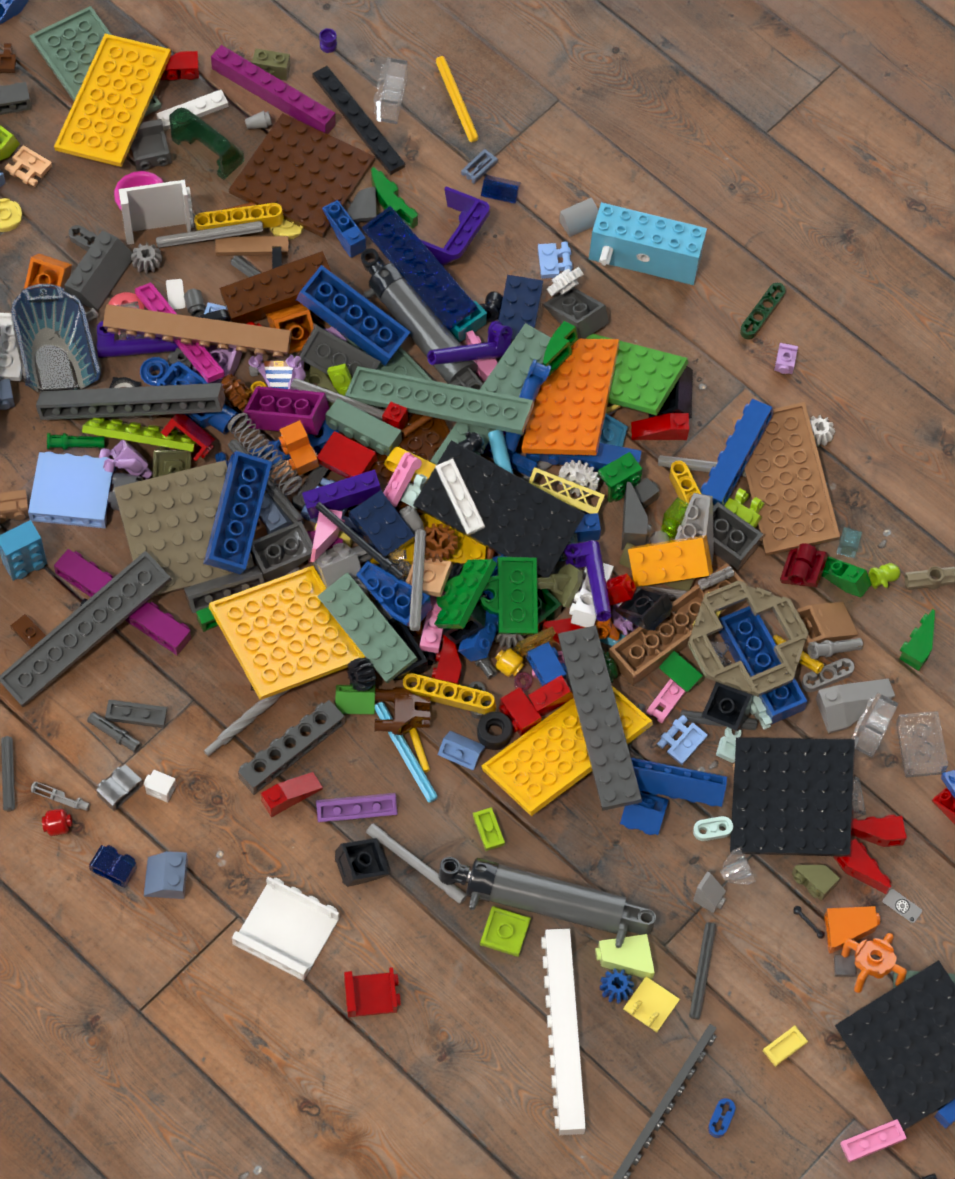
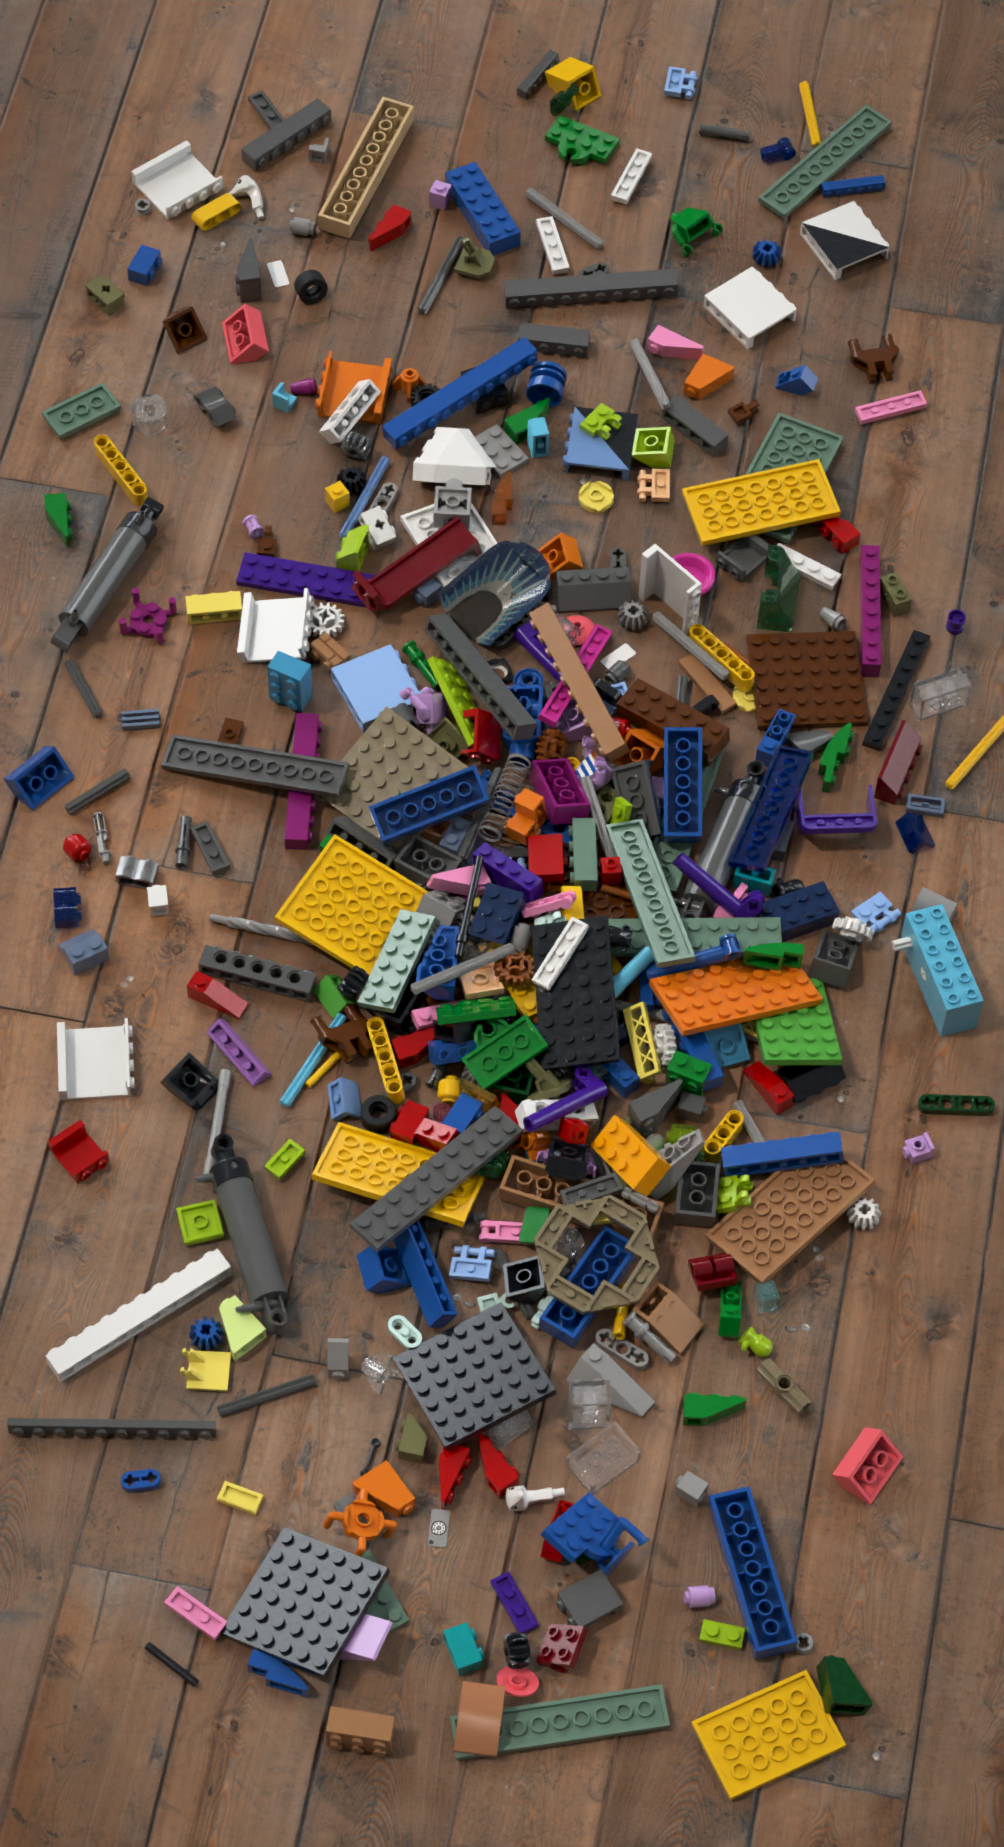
camera: 60 degrees right, 5 degrees down
none -> white animal [506,1485,565,1511]
none -> dark grey plate [559,1172,623,1206]
none -> slope [874,720,923,805]

